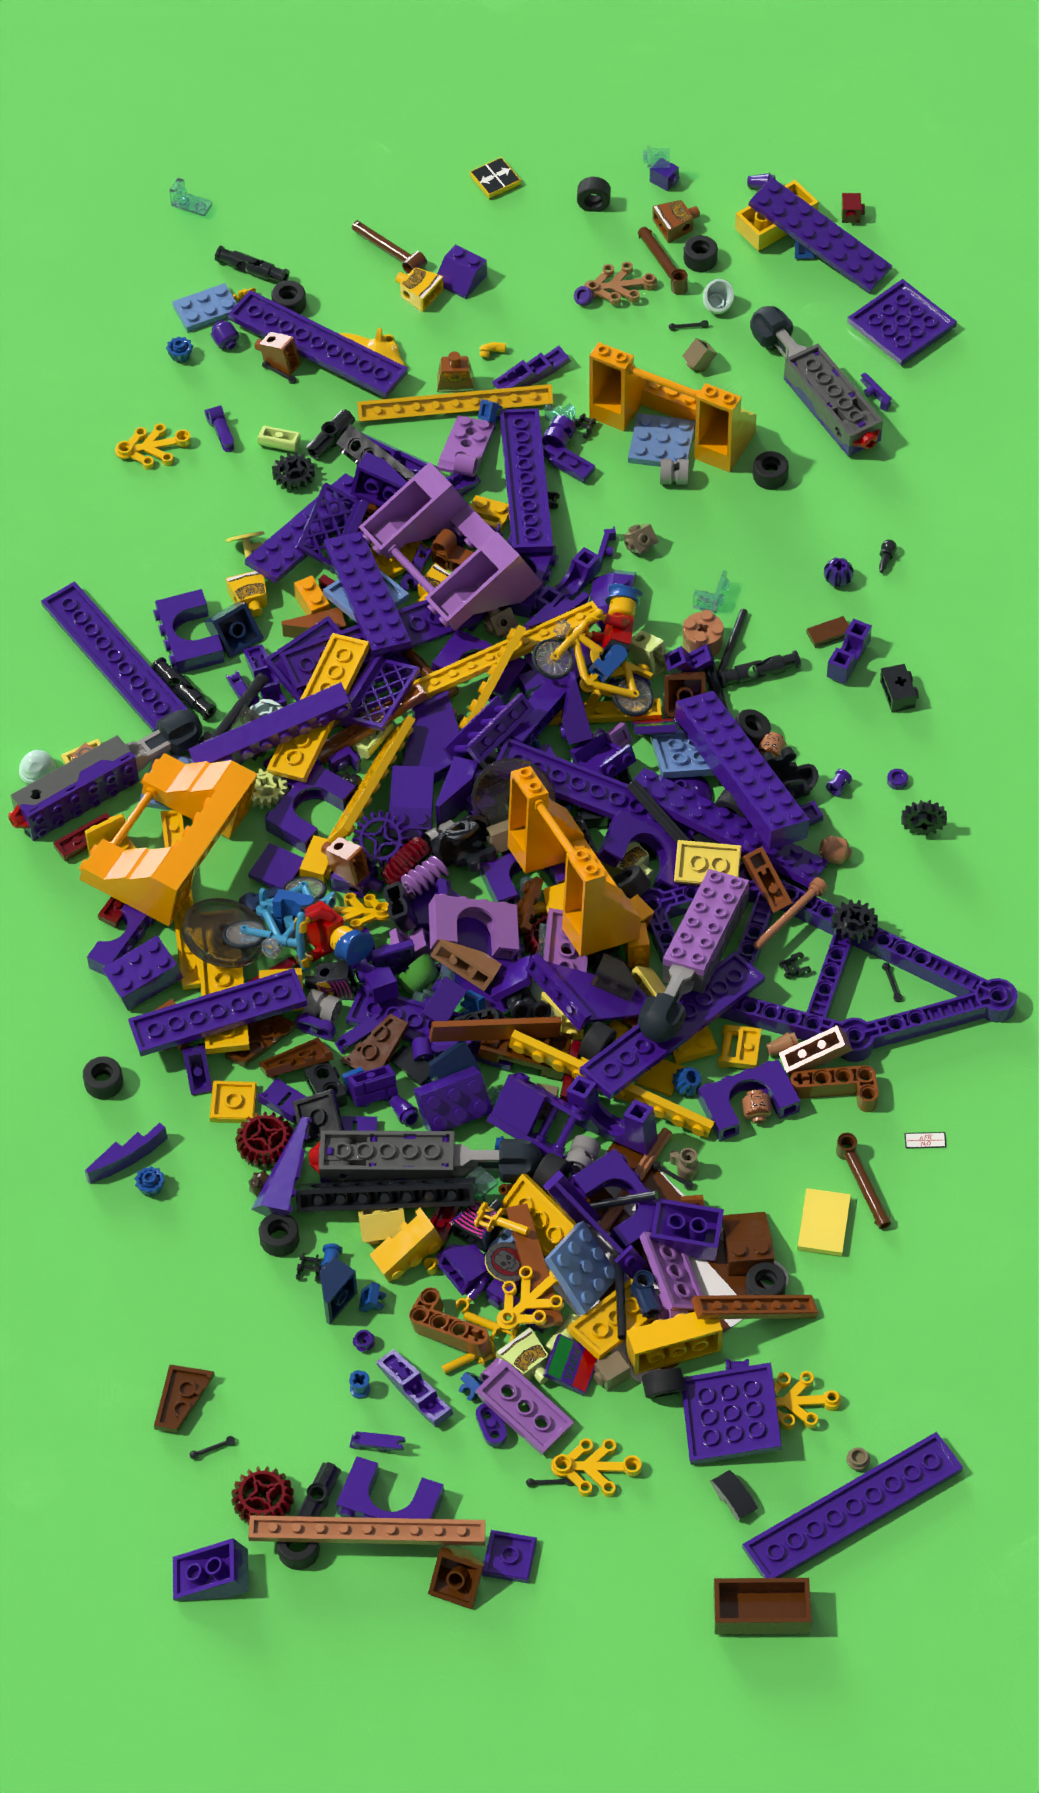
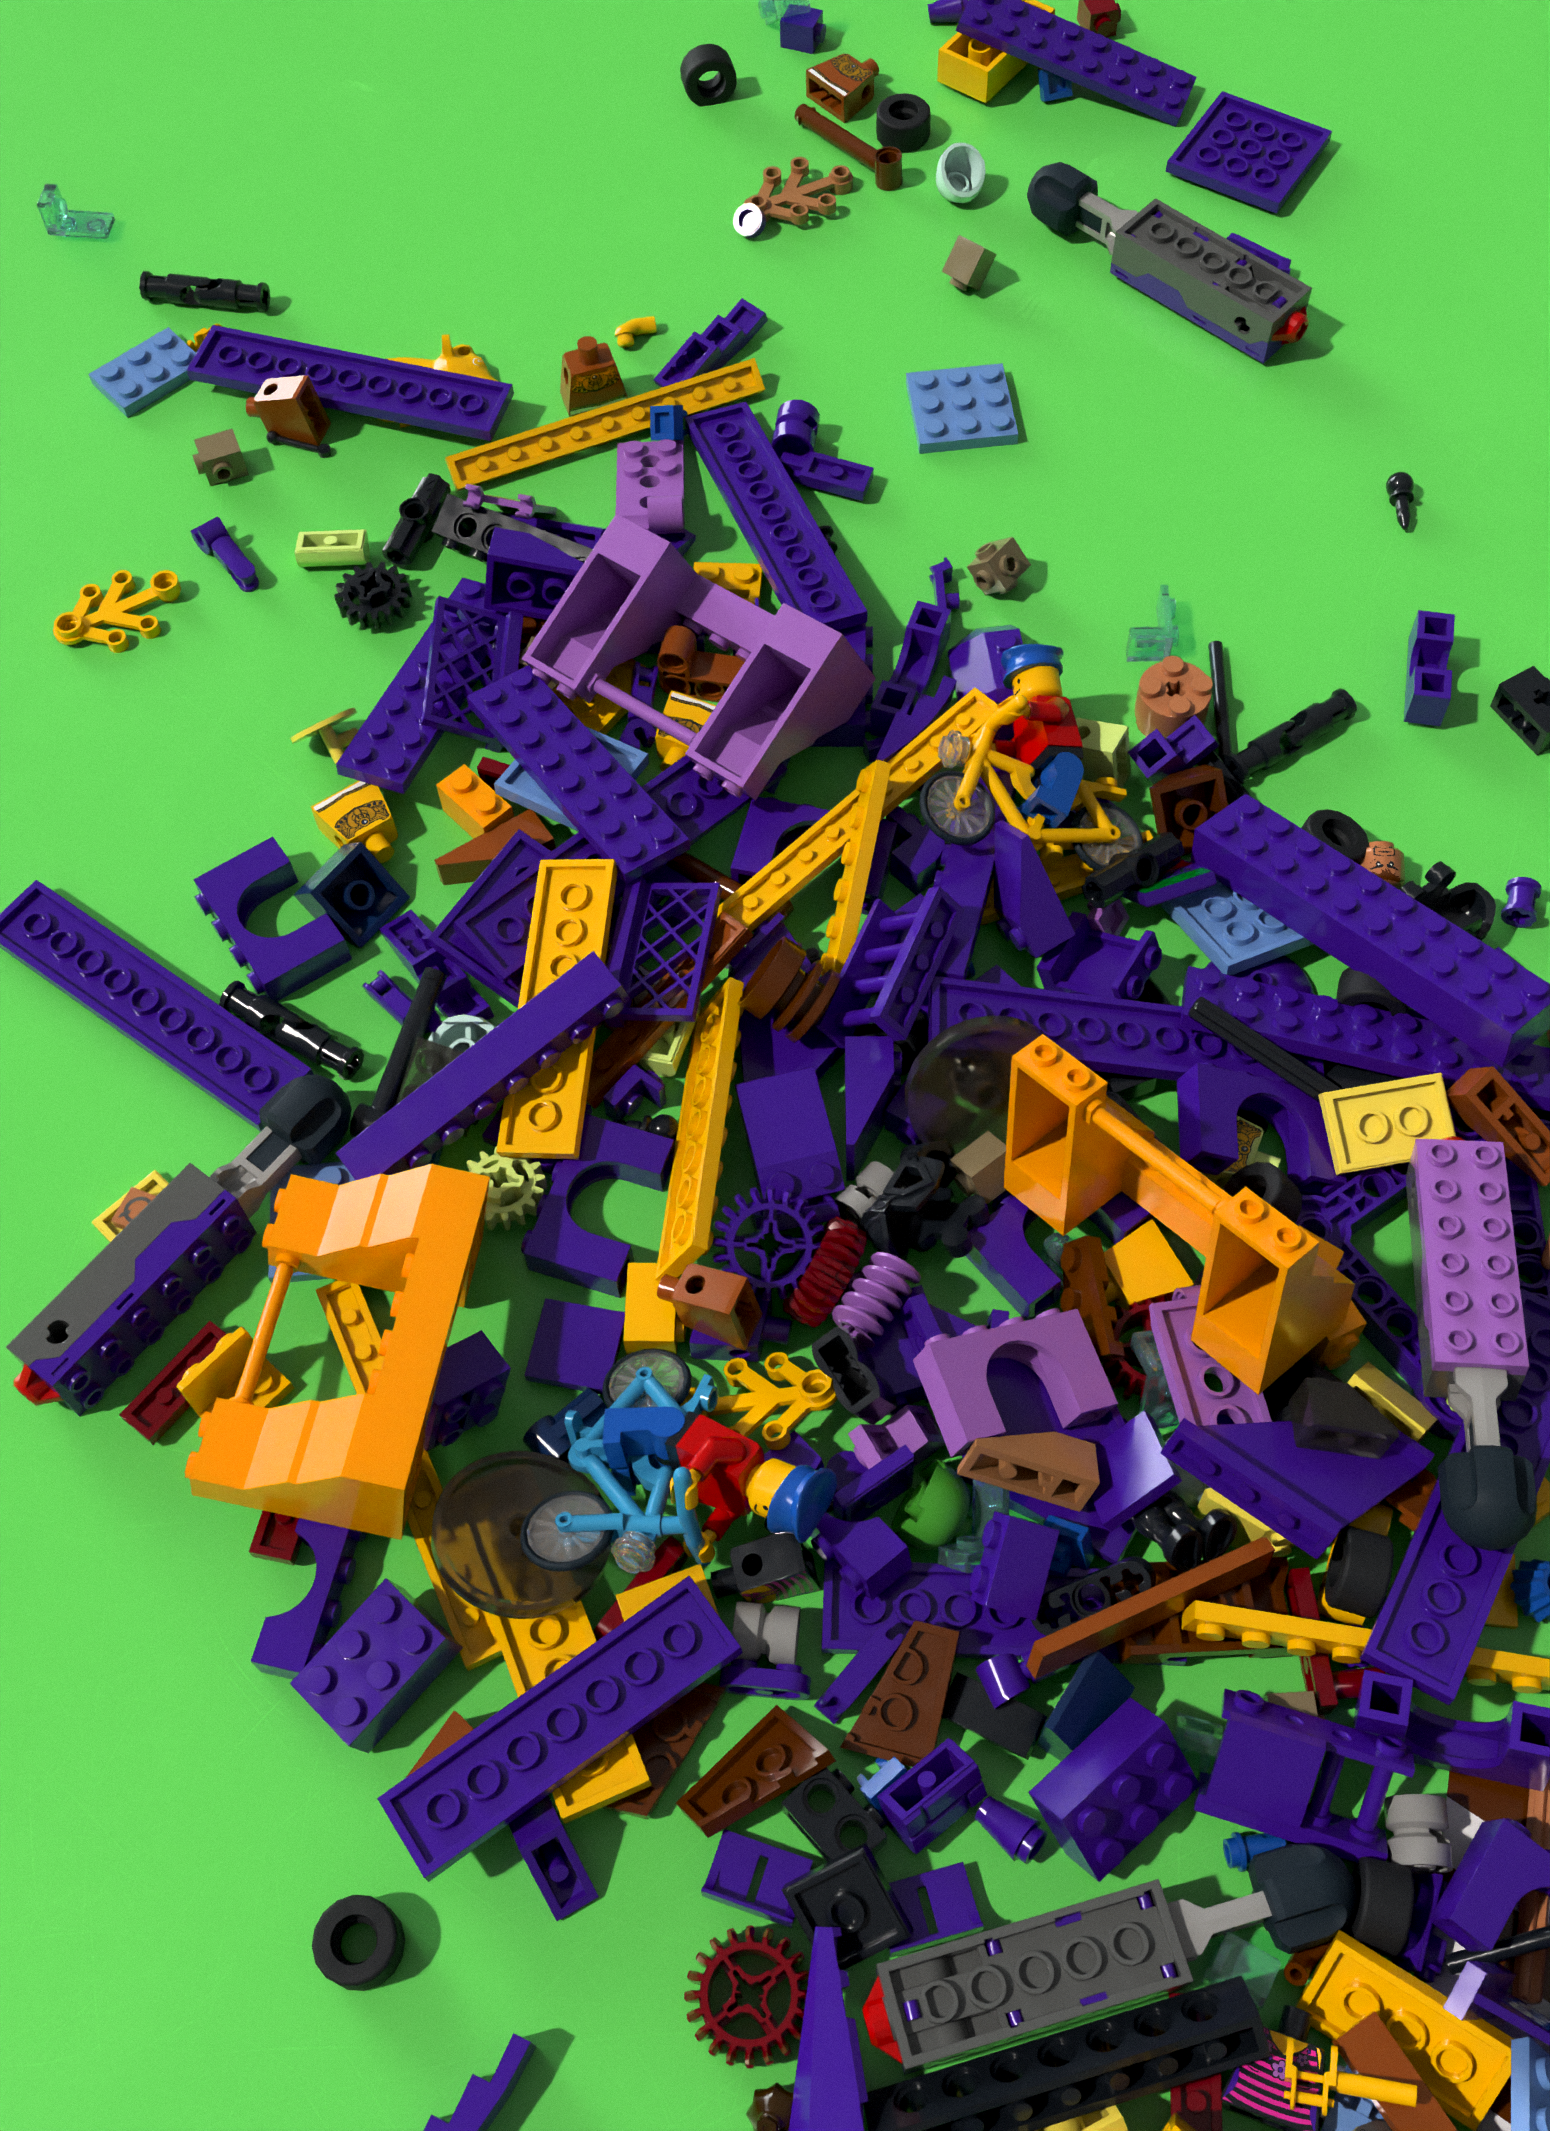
camera: 15 degrees left, 5 degrees up
light aqua hat [19,750,56,784] -> none
blue piece [166,336,193,363] -> none
yellow tile [209,1081,257,1123] -> none
dark purple head [211,320,239,350] -> none
black tyre [271,281,306,314] -> none
reddish brown piece [352,220,427,274] -> none
yellow torso [395,268,444,312] -> none
dark purple slope [437,244,487,299] -> none
tile [470,157,521,199] -> none
dark tan brick [483,607,518,638] -> none
clear light blue panel [545,403,575,423] -> none
black piece [573,413,597,439] -> none
light orange brick [589,342,757,472] -> none
light grey wheel [660,459,689,485] -> none
black hinge [668,320,709,331] -> none
black tyre [753,451,789,489] -> none
reddish brown tile [806,616,849,648] -> none
dark purple piece [824,557,854,587] -> none
none -> dark tan brick [192,429,249,486]
none -> dark purple slope [424,1330,511,1452]
none -> medium lavender flag [463,484,557,519]
none -> reddish brown wheel [737,936,841,1043]
none -> black piece [1081,832,1185,908]

